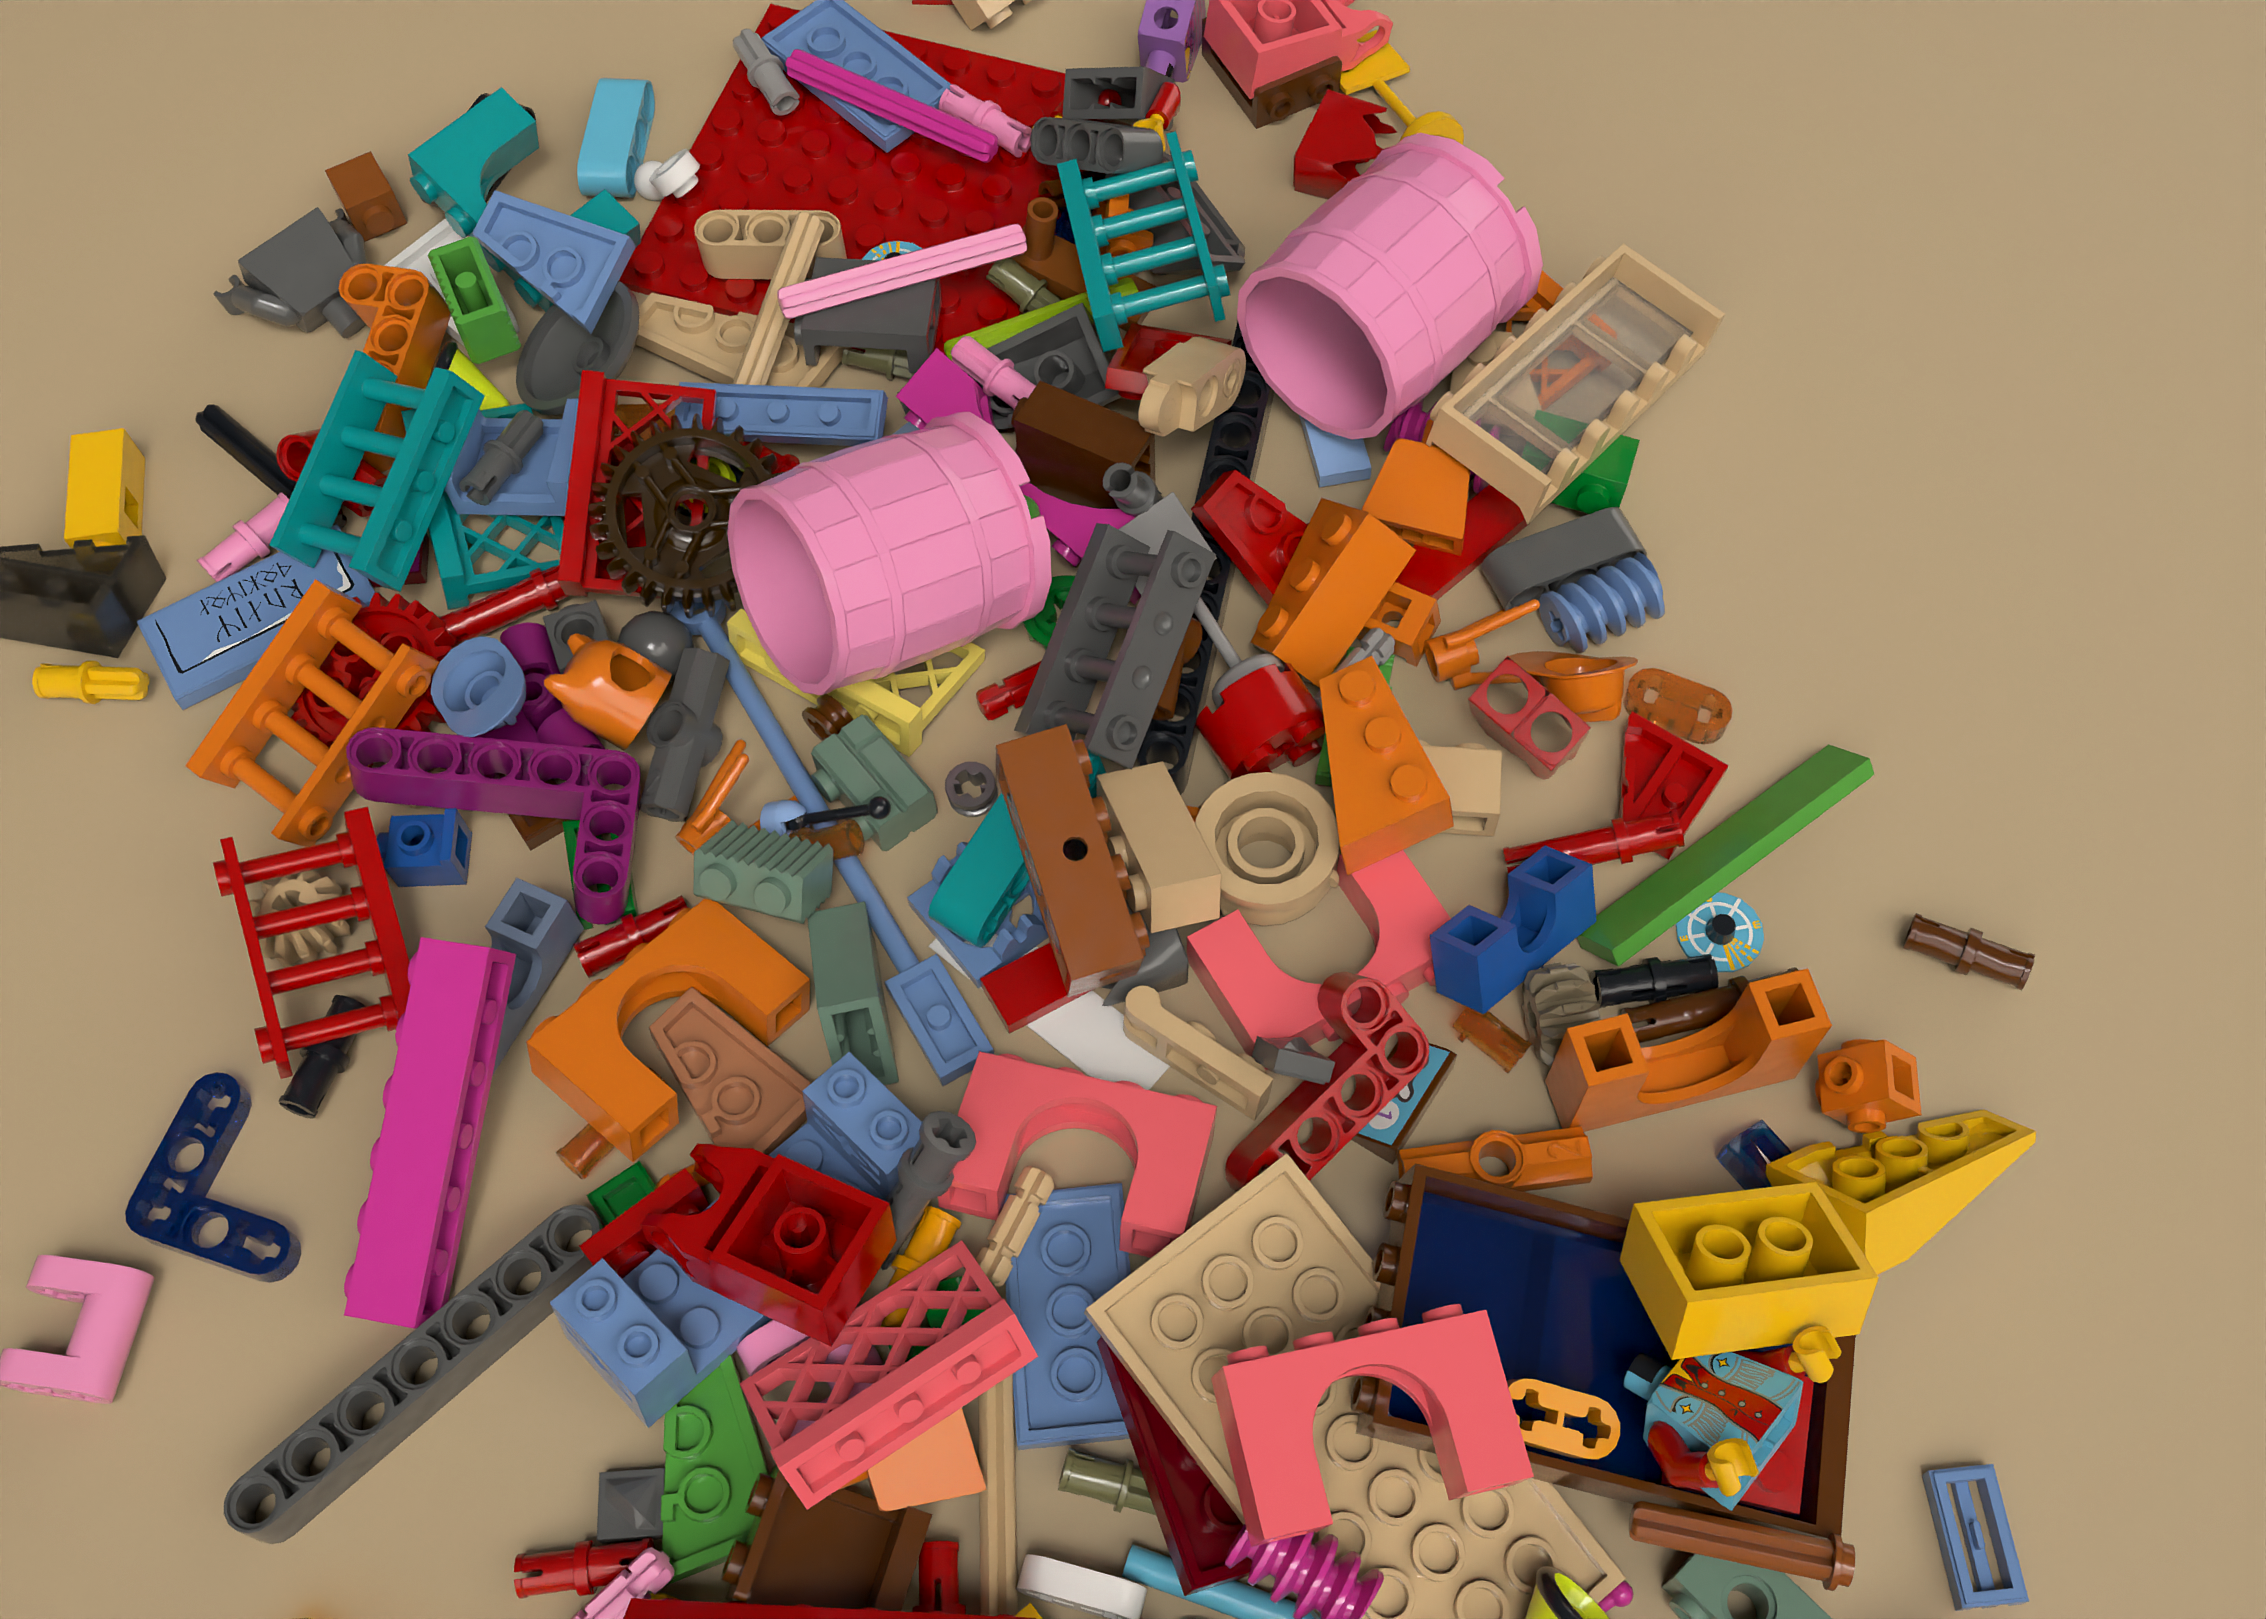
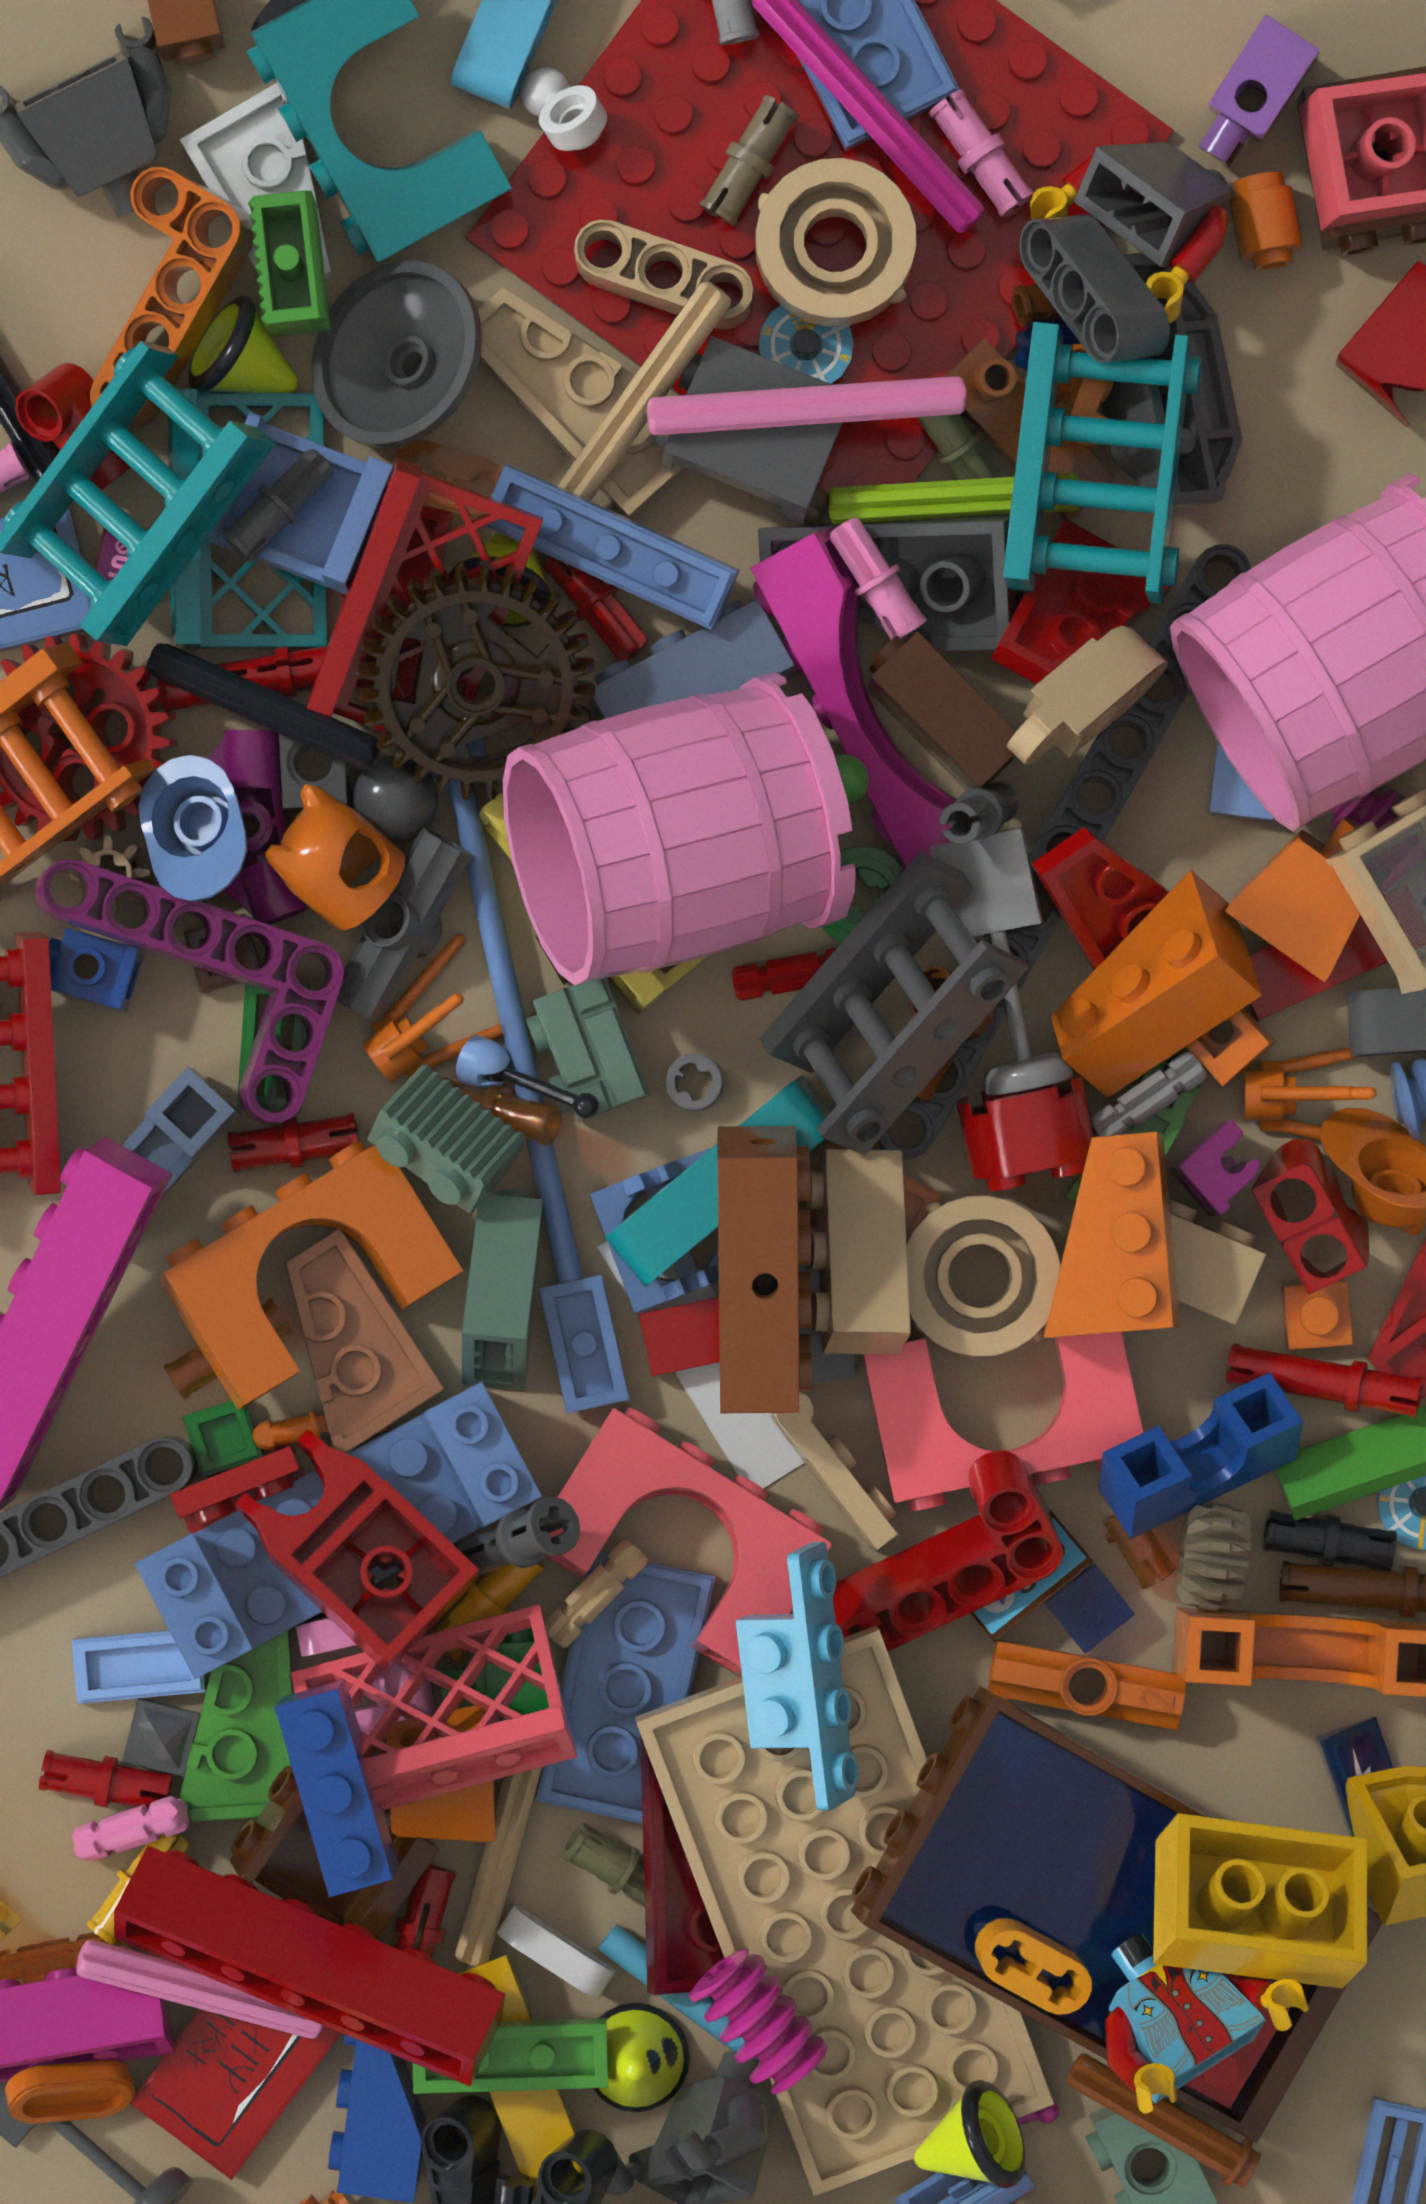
camera: 15 degrees right, 25 degrees up
medium blue wing [472,190,636,334] -> none
coral arch [1211,1304,1534,1547] -> none
dark grey tile [1252,1036,1335,1085] -> none
none -> light blue tile [72,1630,207,1704]
none -> black axle [146,643,380,770]
none -> blue arch [274,1679,399,1898]
none -> dark tan pin [699,95,800,227]
none -> medium azure bracket [735,1542,859,1810]
none -> tan piece [755,158,916,327]
none -> clear blue plate [1044,1563,1135,1654]
none -> magenta hinge [1168,1119,1260,1217]
none -> orange brick [1229,171,1303,270]
none -> orange plate [1281,1281,1353,1350]

